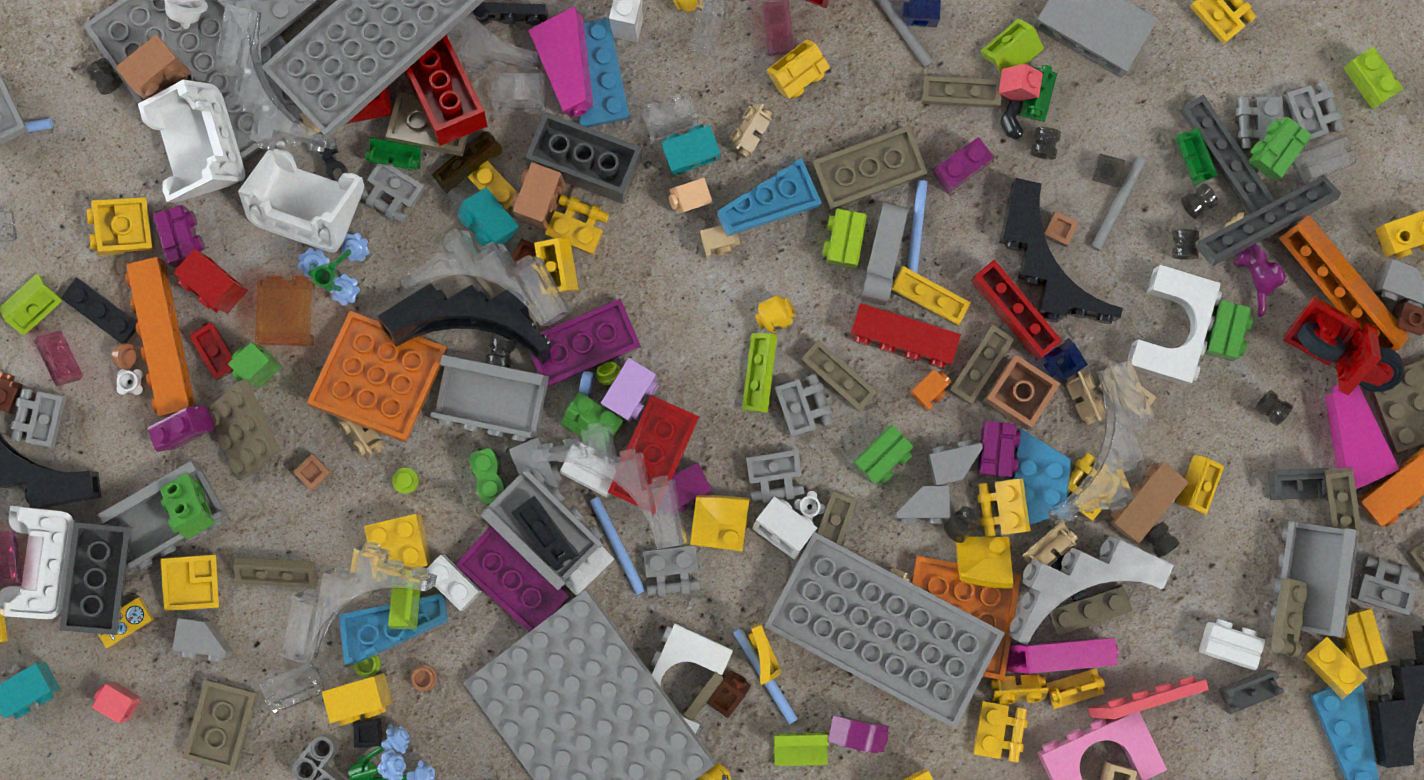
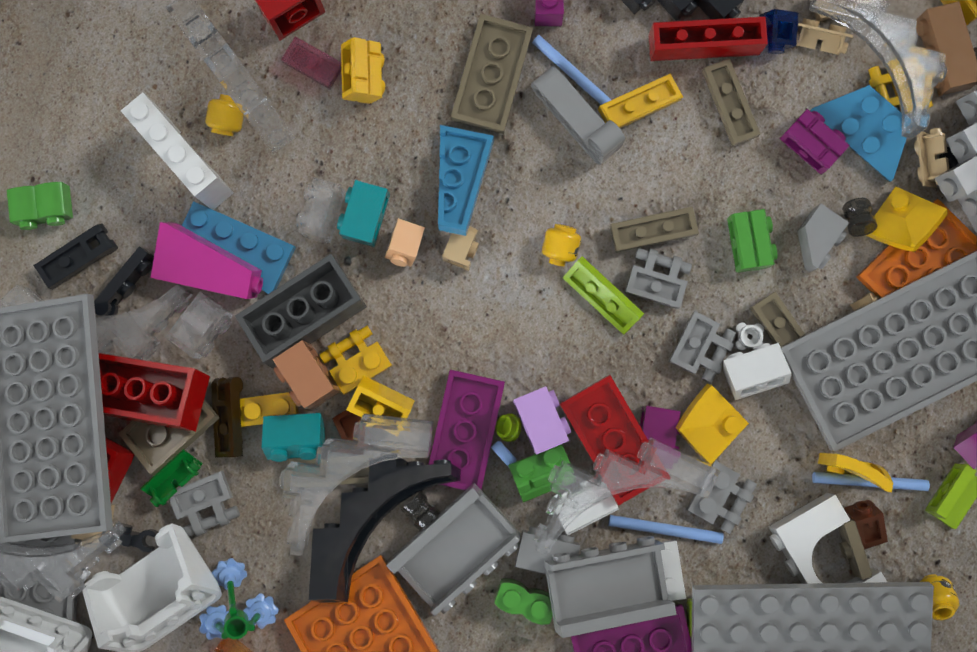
camera: 55 degrees left, 0 degrees up
black plate [511,495,579,571] -> none
tan hinge [727,104,772,158] -> none
lime brick [822,209,867,269] -> none
red brick [849,303,961,369] -> none
orange brick [909,369,951,412] -> none
light grey slope [927,440,983,486] -> none
yellow plate [977,479,1030,537] -> none
nougat brick [983,355,1061,430] -> none

